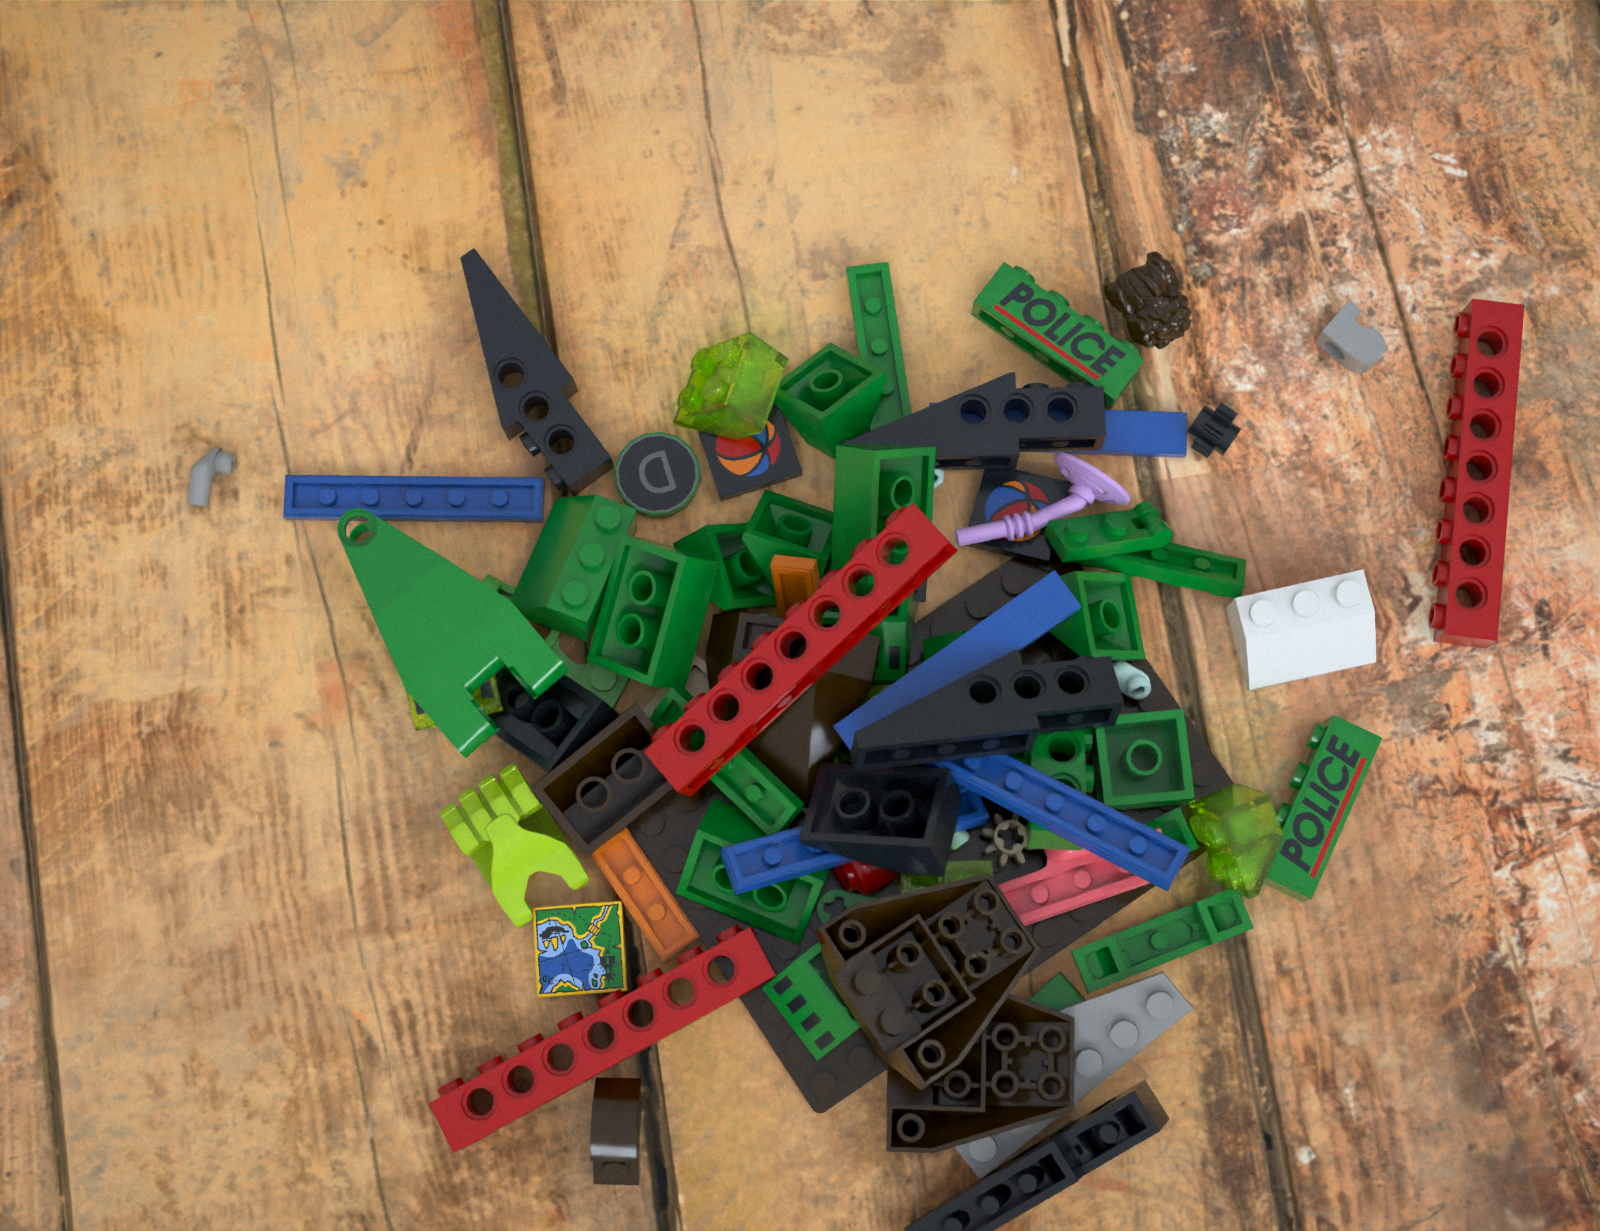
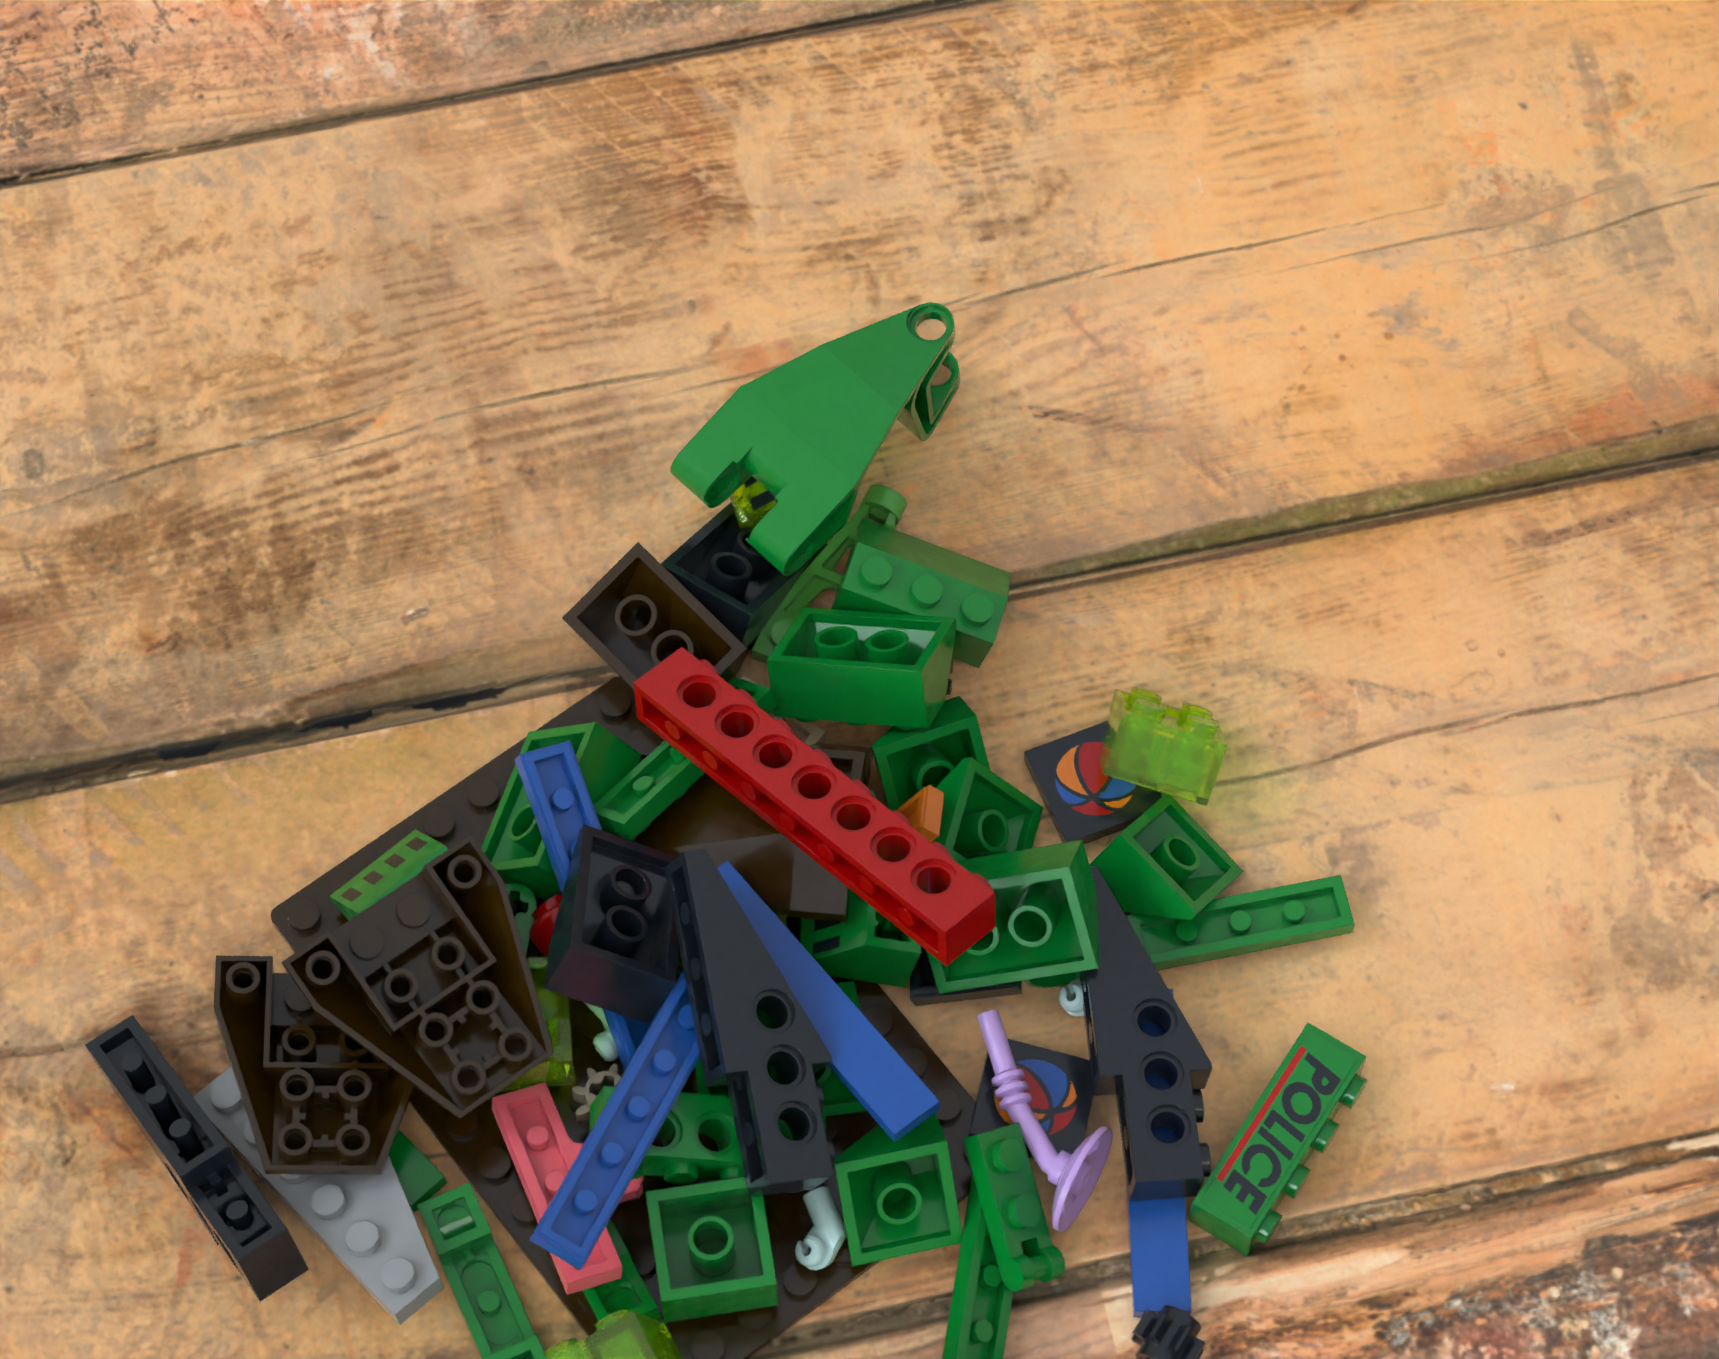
camera: 85 degrees right, 15 degrees down
light grey arm [187,448,236,506] -> none
blue tile [283,475,545,523] -> none
red brick [429,924,778,1153] -> none
lime piece [439,763,590,928] -> none
black brick [460,248,614,497] -> none
tile [532,901,628,998] -> none
dark brown brick [590,1077,642,1185] -> none
orange tile [591,827,700,962] -> none
black tile [614,432,701,518] -> none
dark brown hair [1103,251,1192,349] -> none

